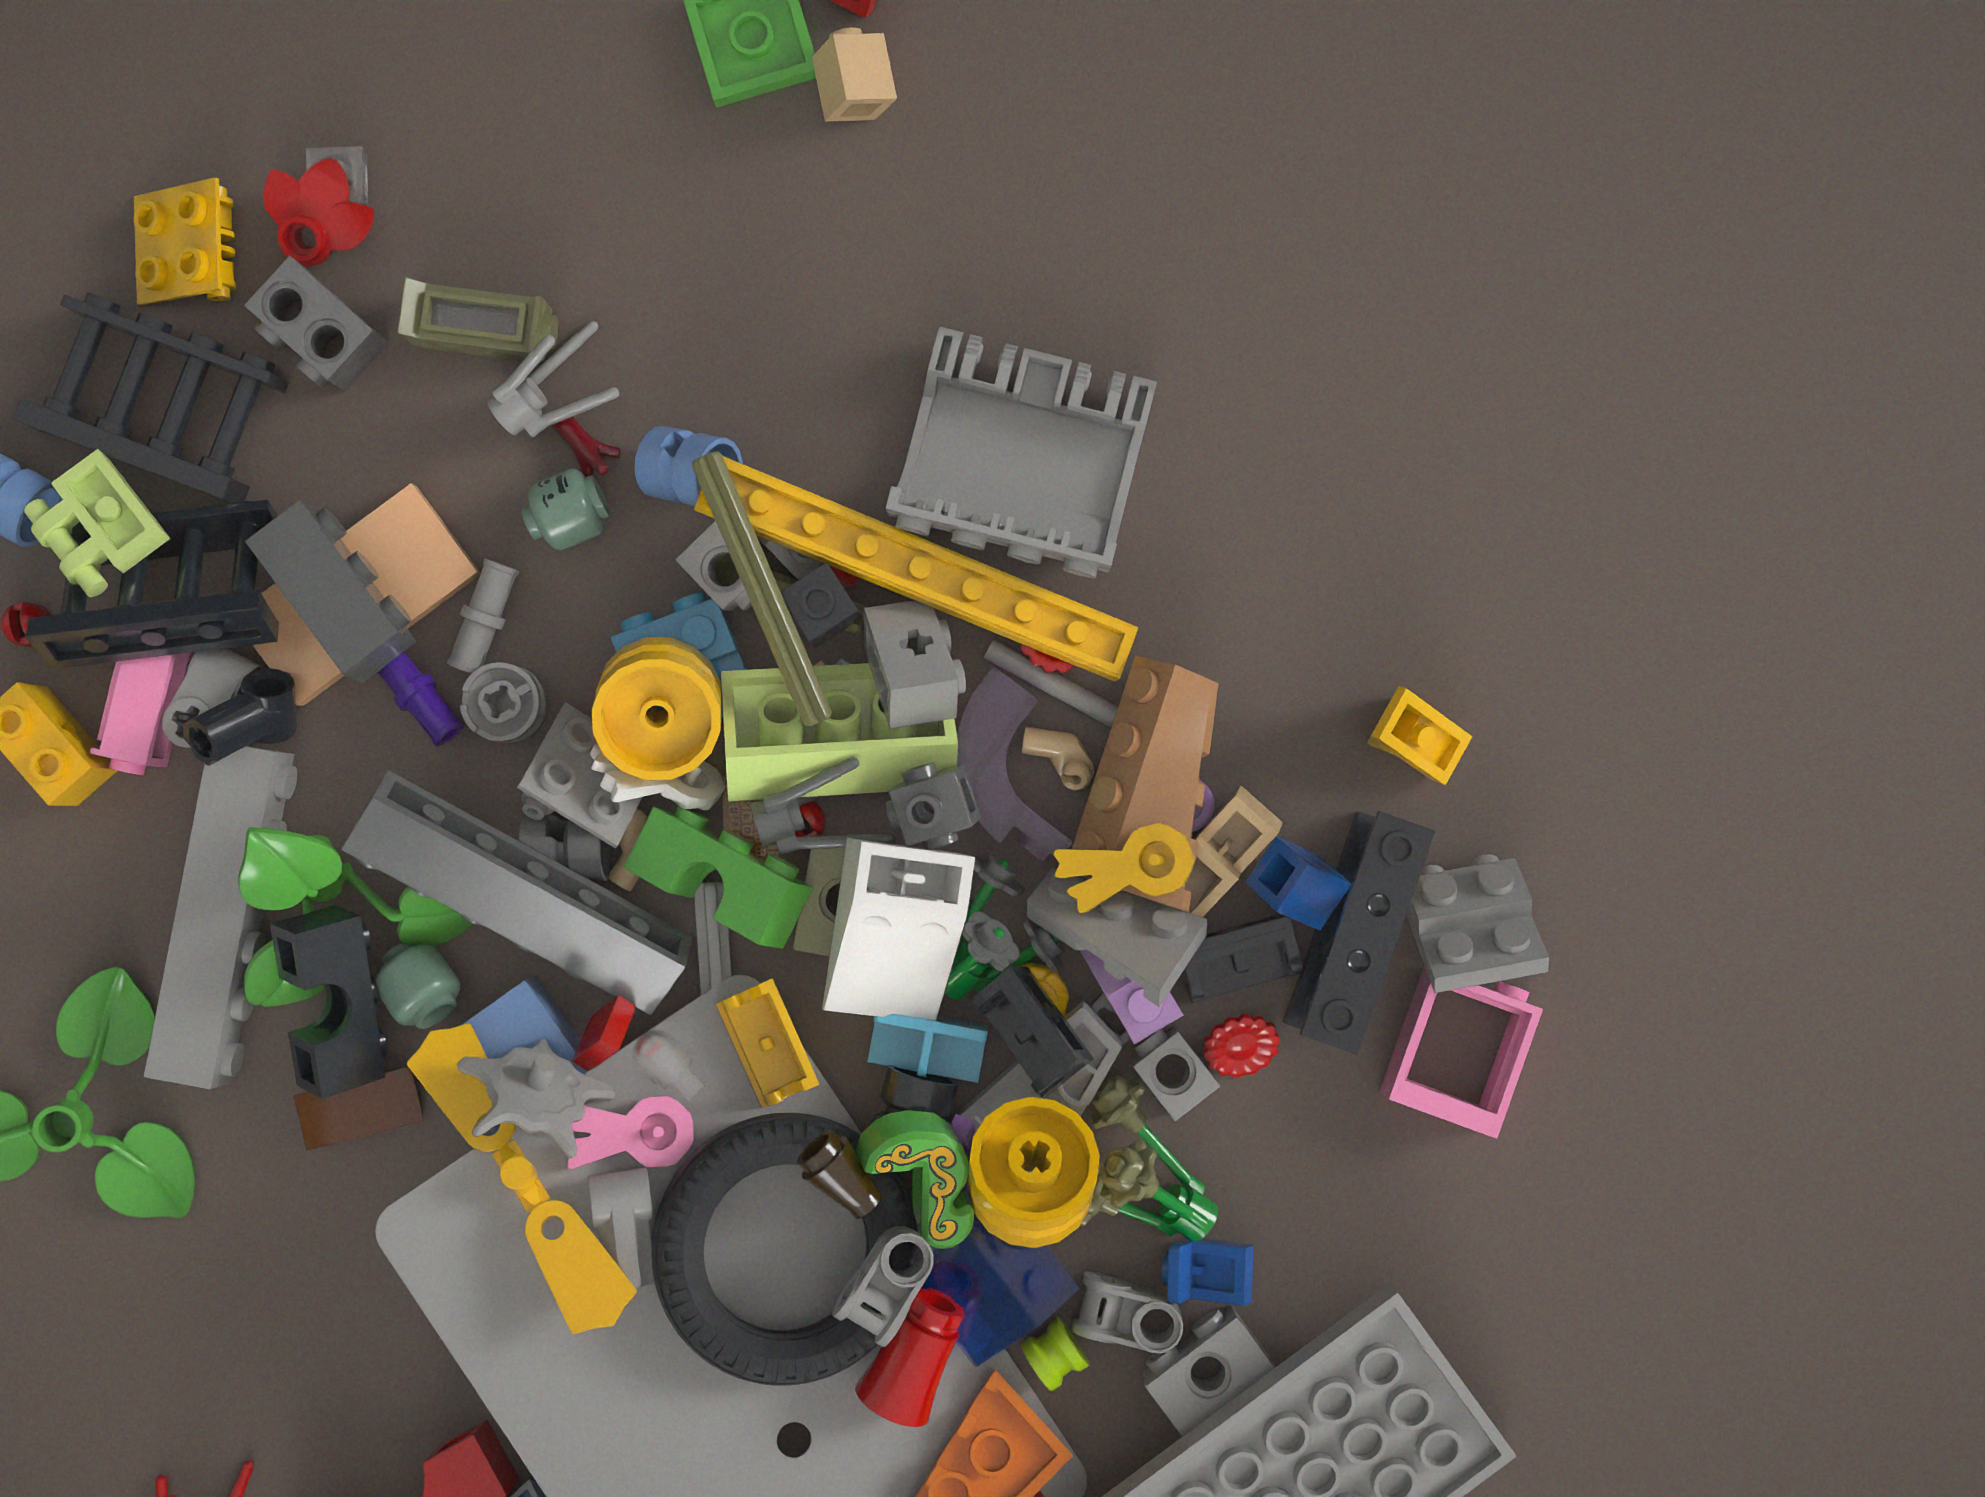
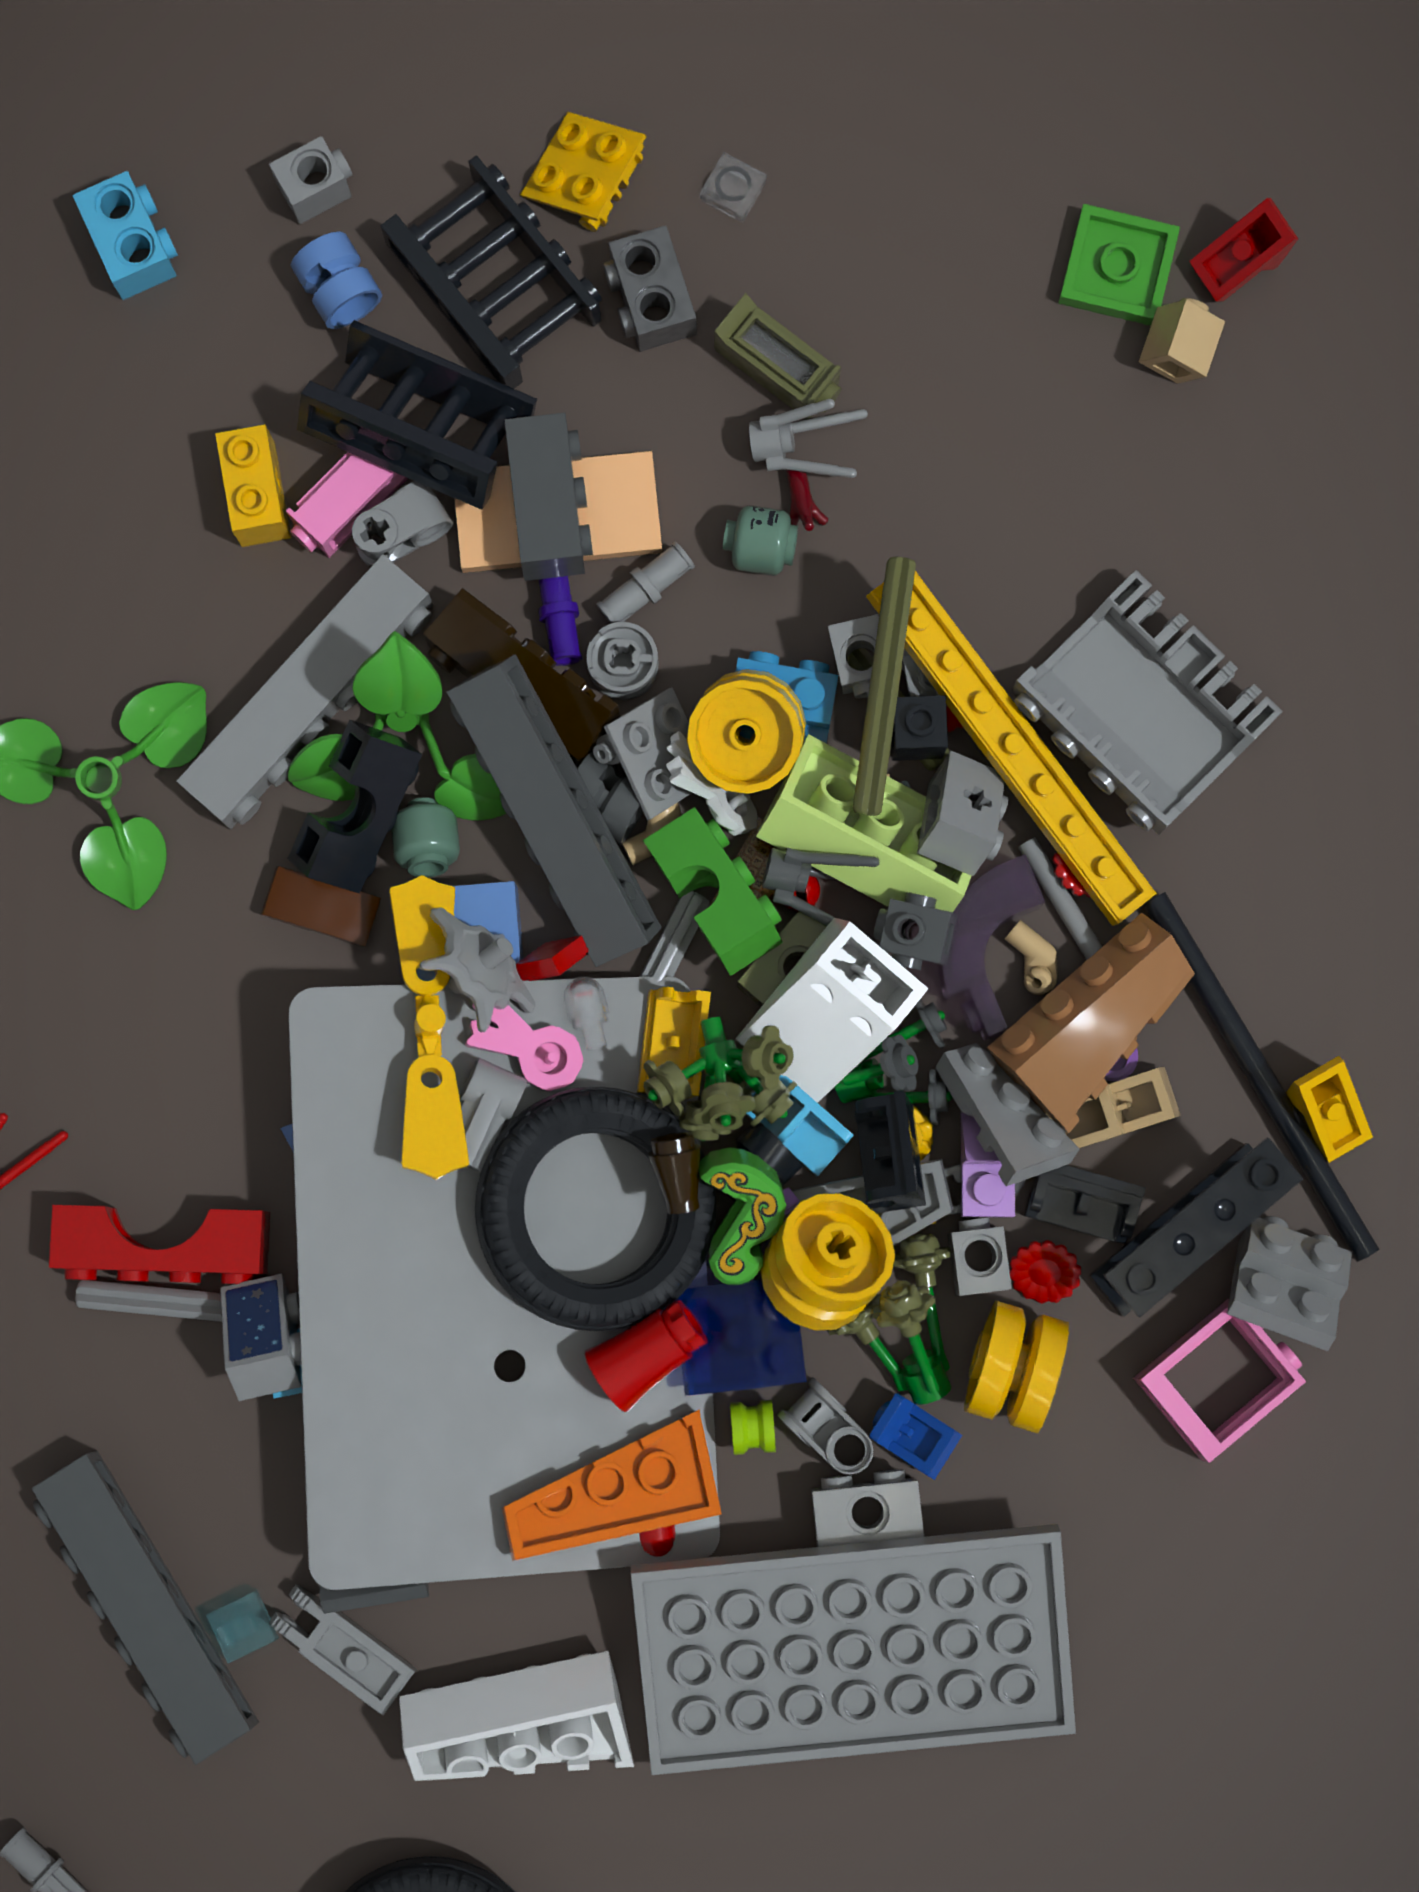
camera: 25 degrees right, 5 degrees down
red hinge [0,602,51,648] -> none
yellowish green plate [24,449,171,597] -> none
black piece [183,668,297,766] -> none
red plate [263,158,374,267] -> none
medium blue wheel [635,426,743,507] -> none
light grey piece [832,1226,933,1347] -> none
yellow piece [1054,823,1195,913] -> none
blue brick [1245,836,1352,930] -> none
none -> dark brown wedge [423,588,620,767]
none -> olive plant [643,1017,797,1141]
none -> yellow wheel [964,1301,1069,1434]
none -> black piece [1143,892,1379,1262]

